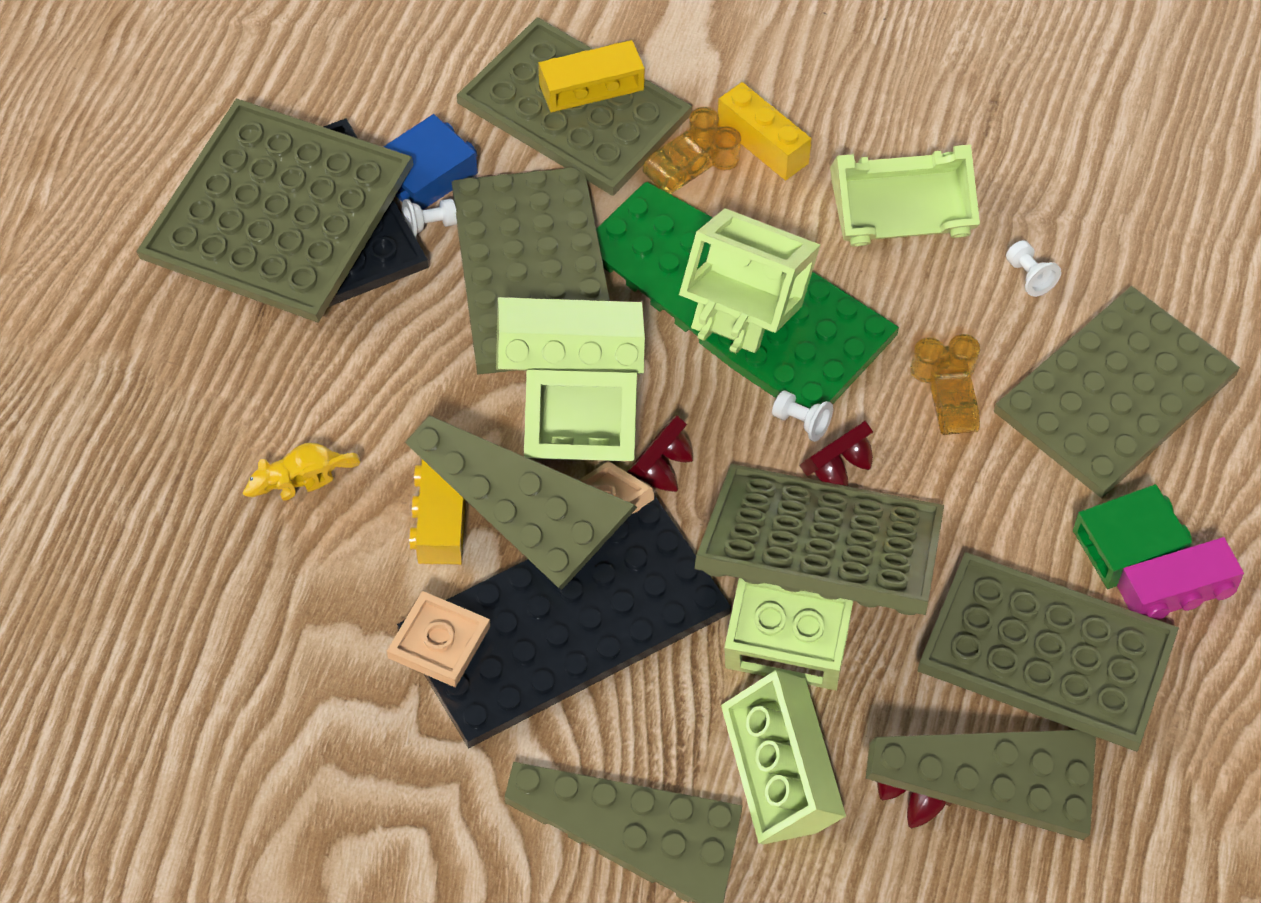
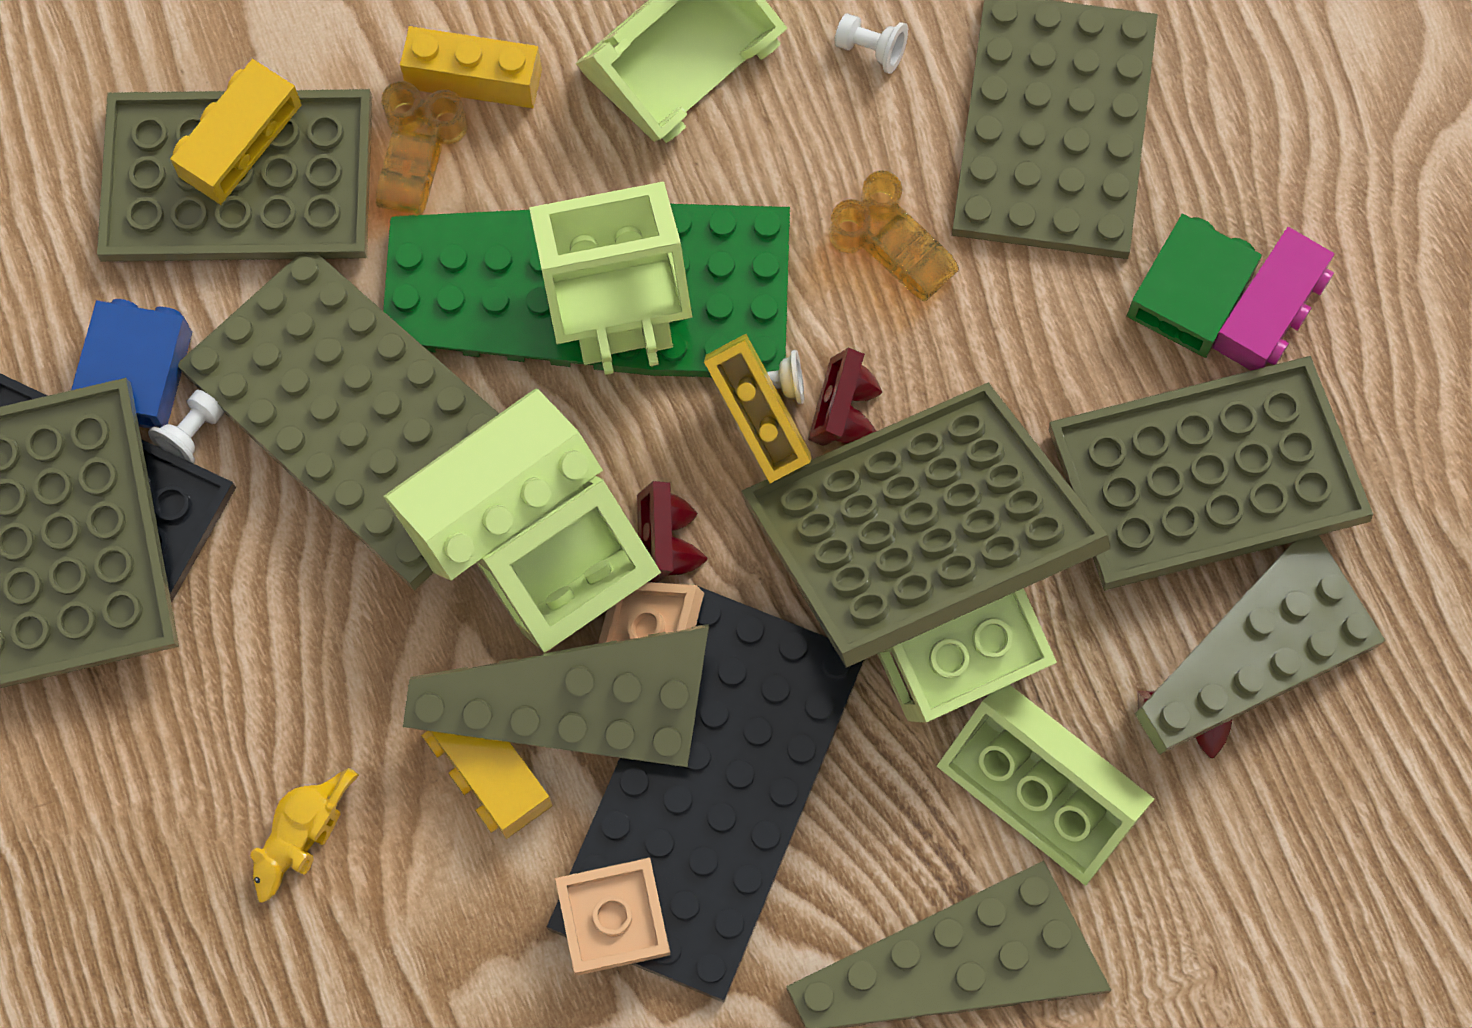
camera: 35 degrees left, 15 degrees up
none -> yellow brick [704,334,811,483]

